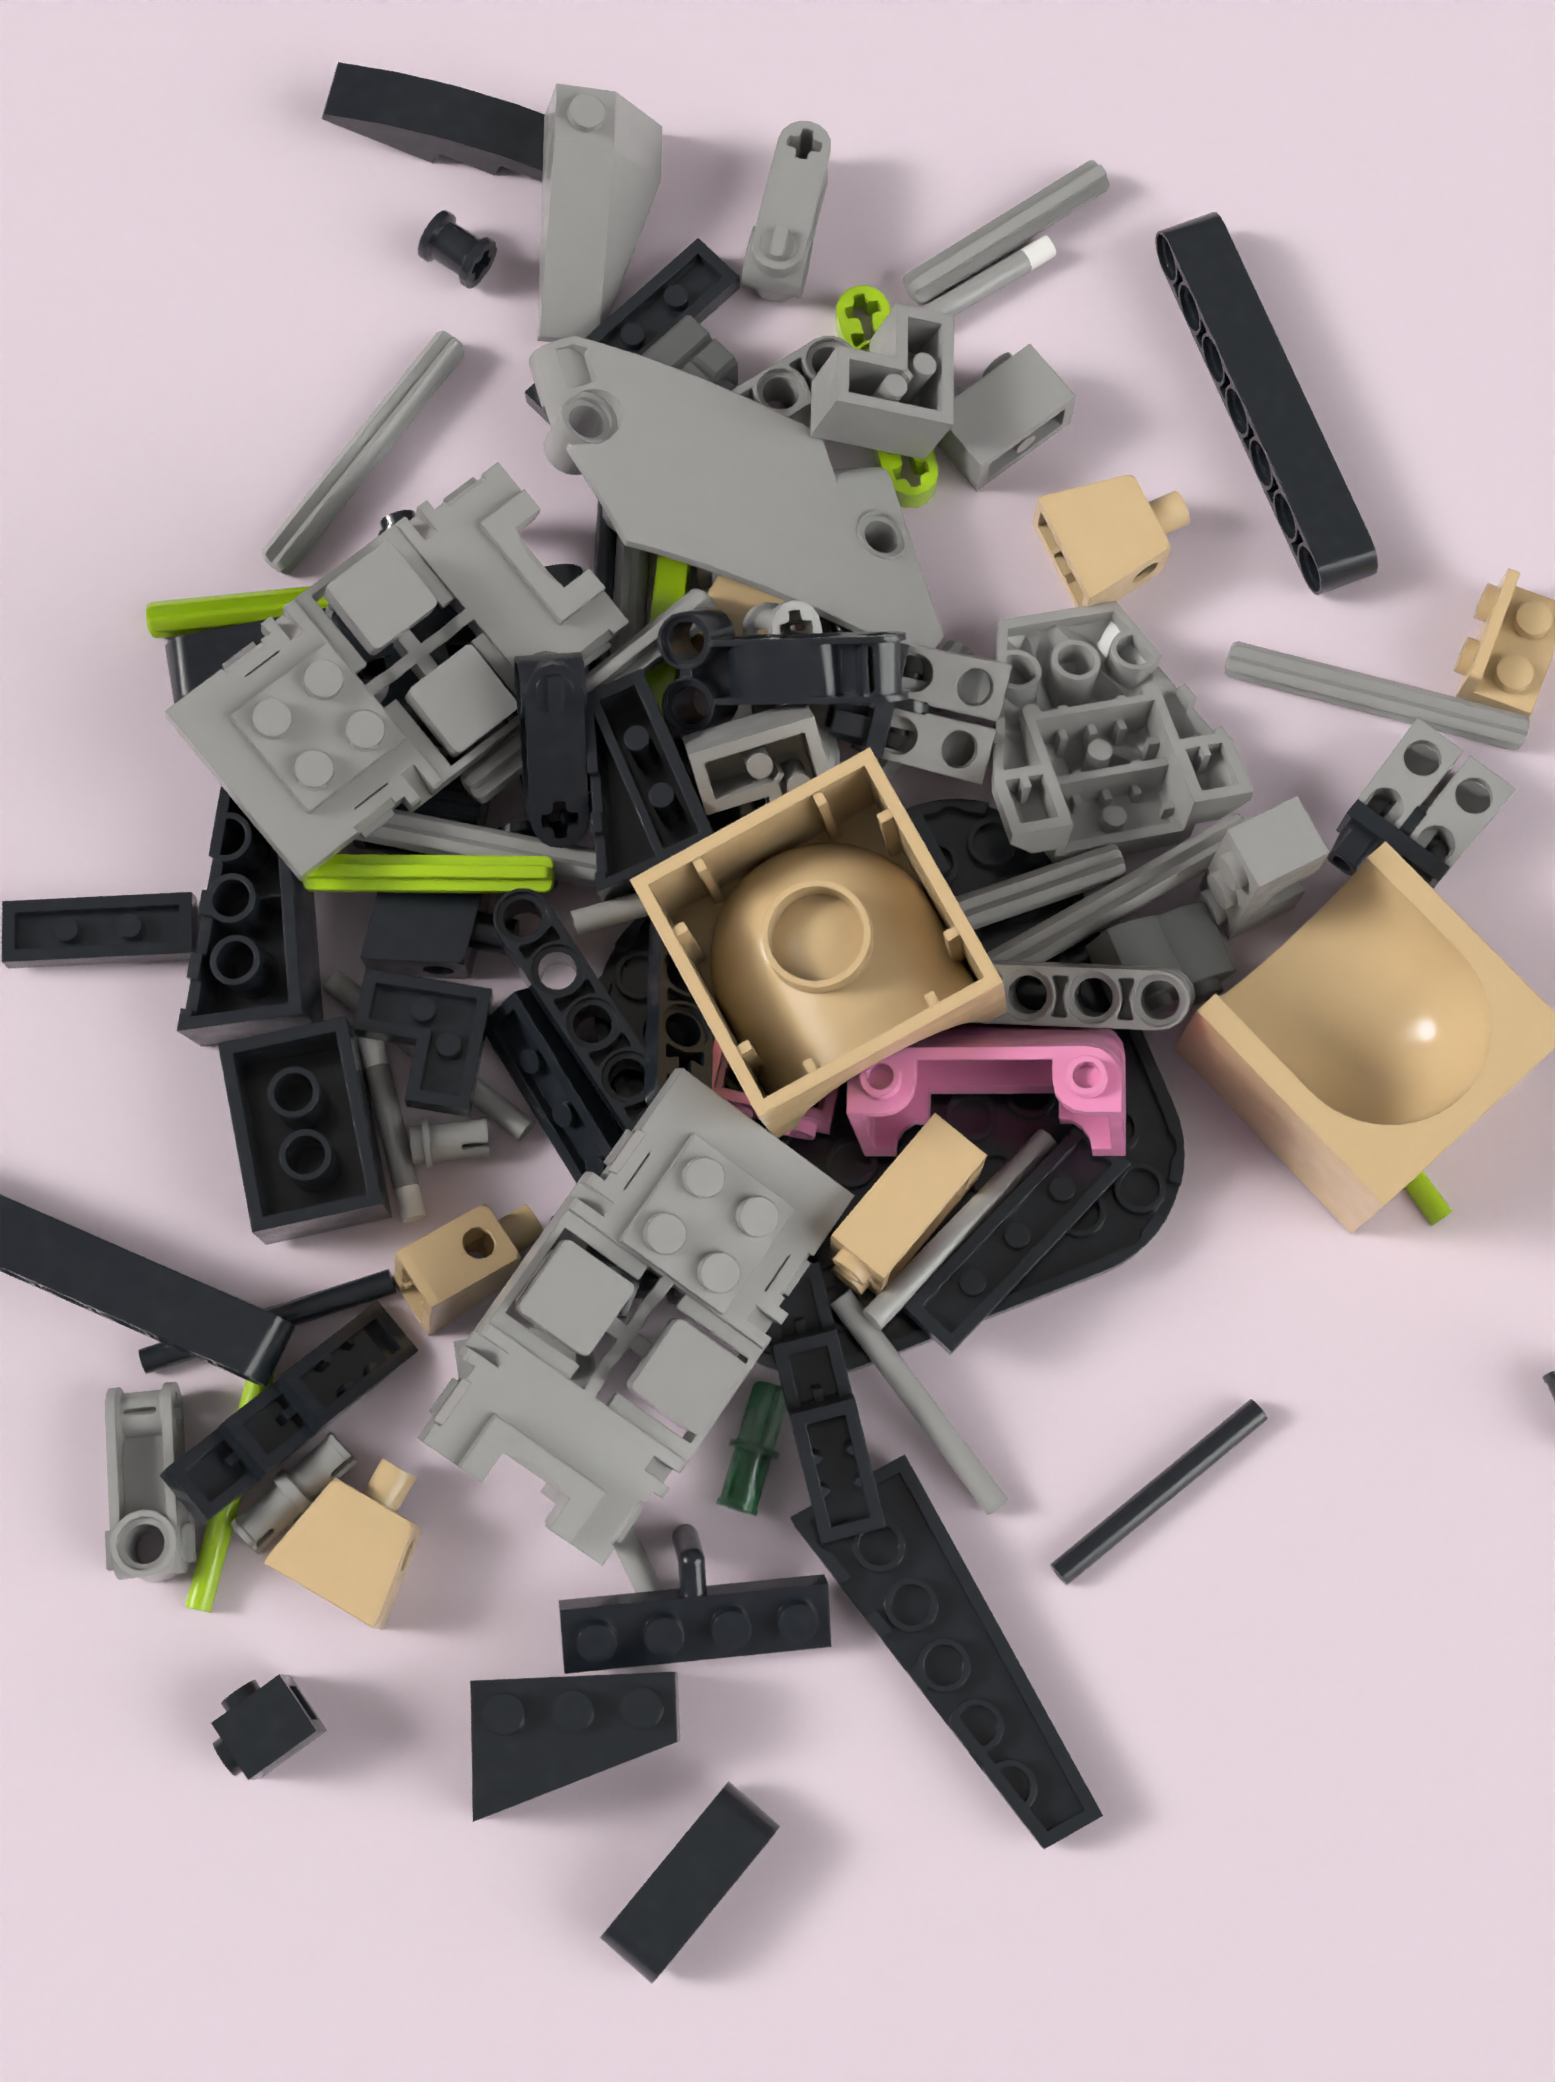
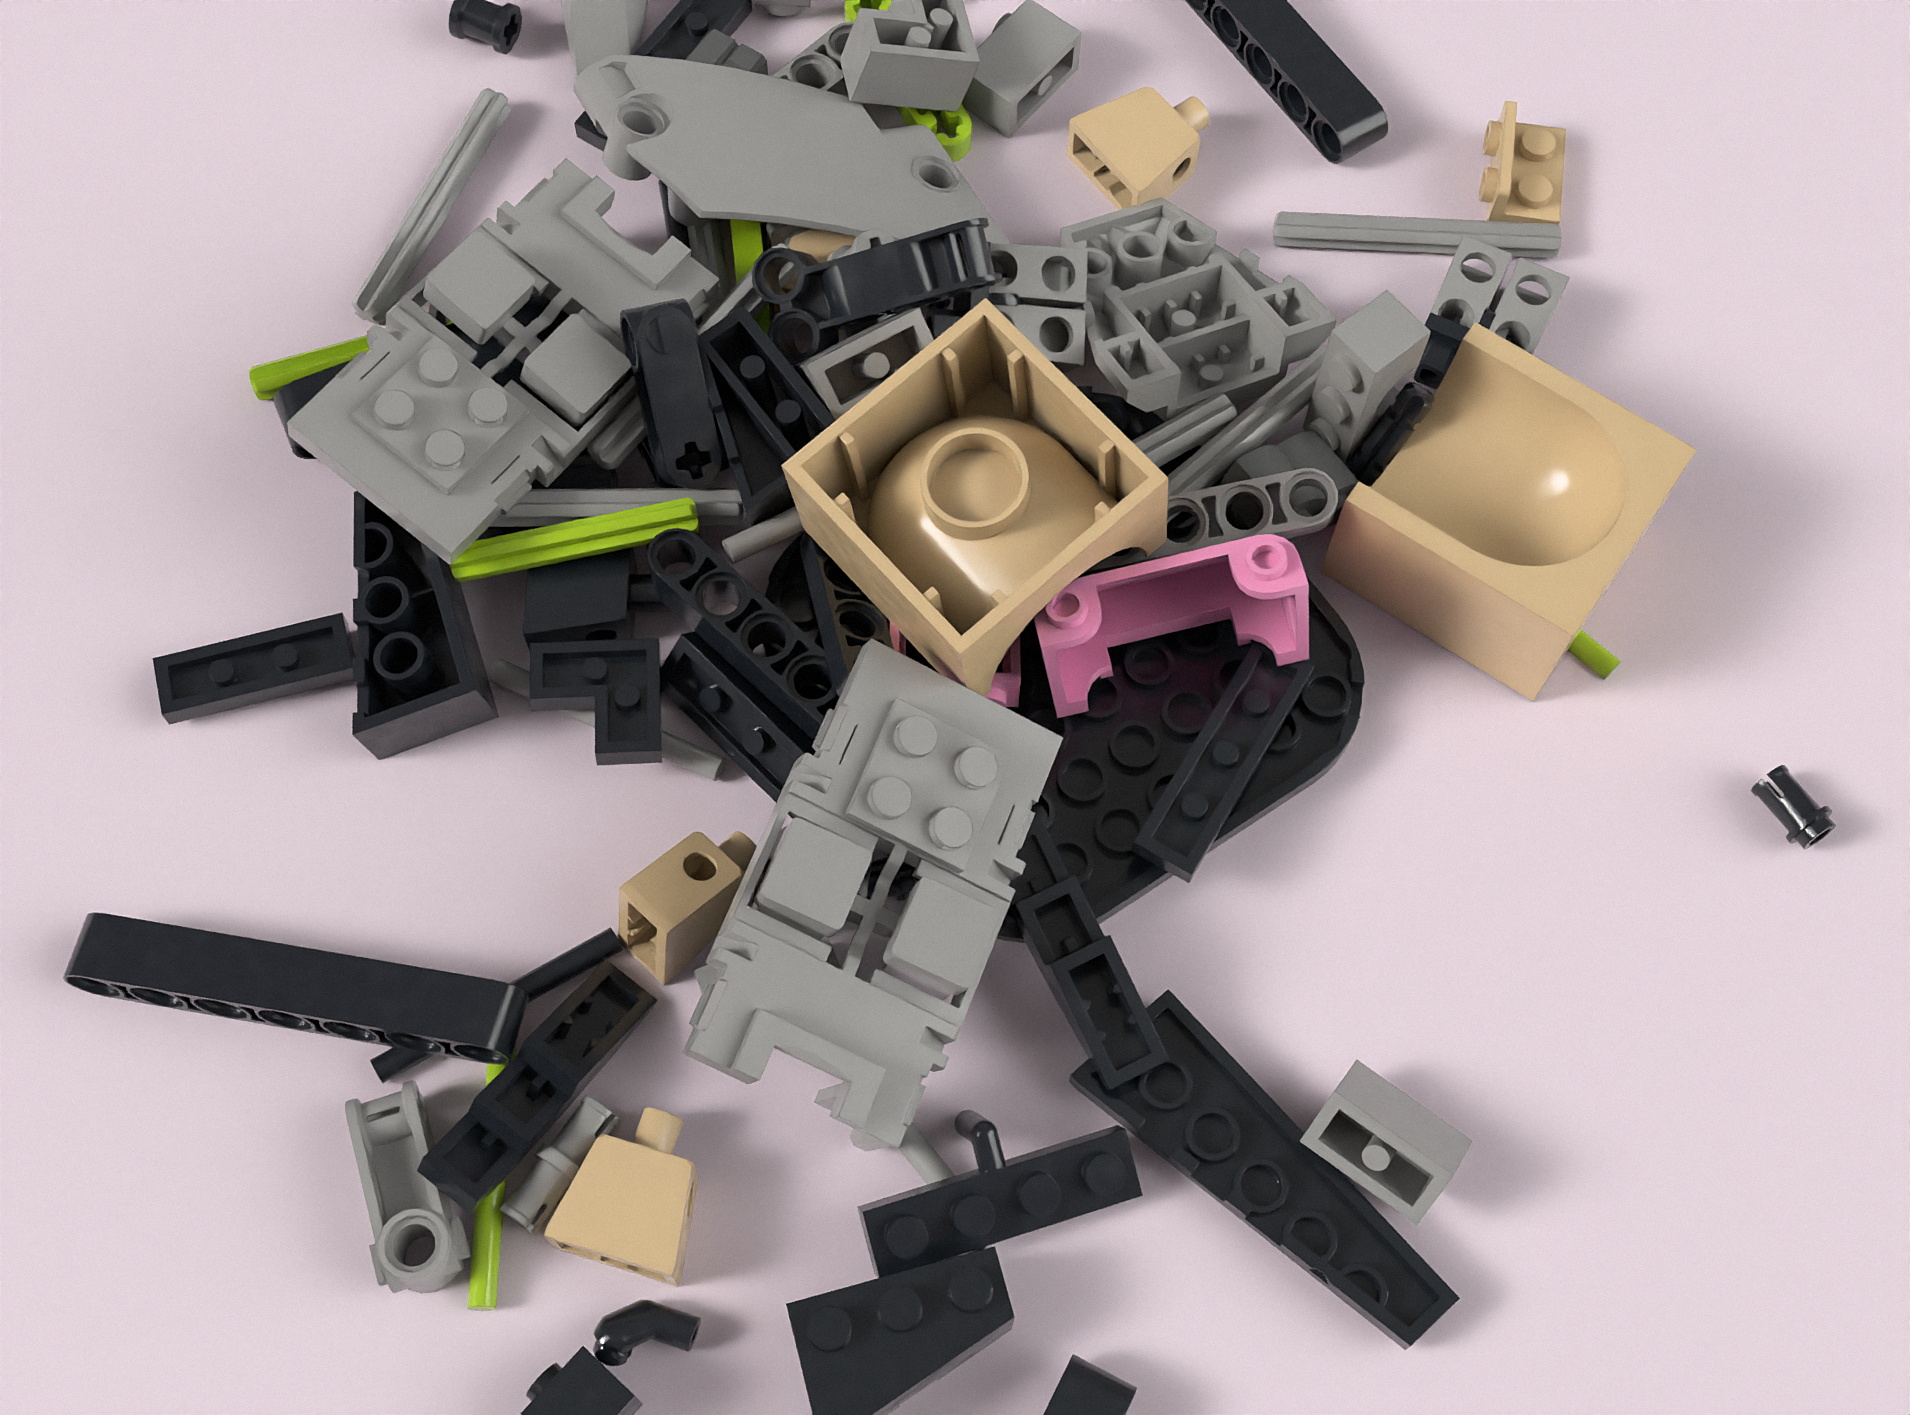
camera: 15 degrees left, 10 degrees down
black brick [218,1016,393,1245] -> none
light grey bar [358,1037,427,1223] -> none
light grey pin [409,1117,490,1170] -> none
clear green axle [716,1381,787,1516] -> none
tan window [829,1113,987,1296] -> none
light grey bar [829,1288,1008,1515] -> none
light grey bar [862,1129,1057,1330] -> none
black piece [1050,1399,1268,1586] -> none
none -> black arm [593,1300,701,1366]
none -> light grey brick [1300,1059,1472,1225]
none -> black axle [1347,382,1434,487]

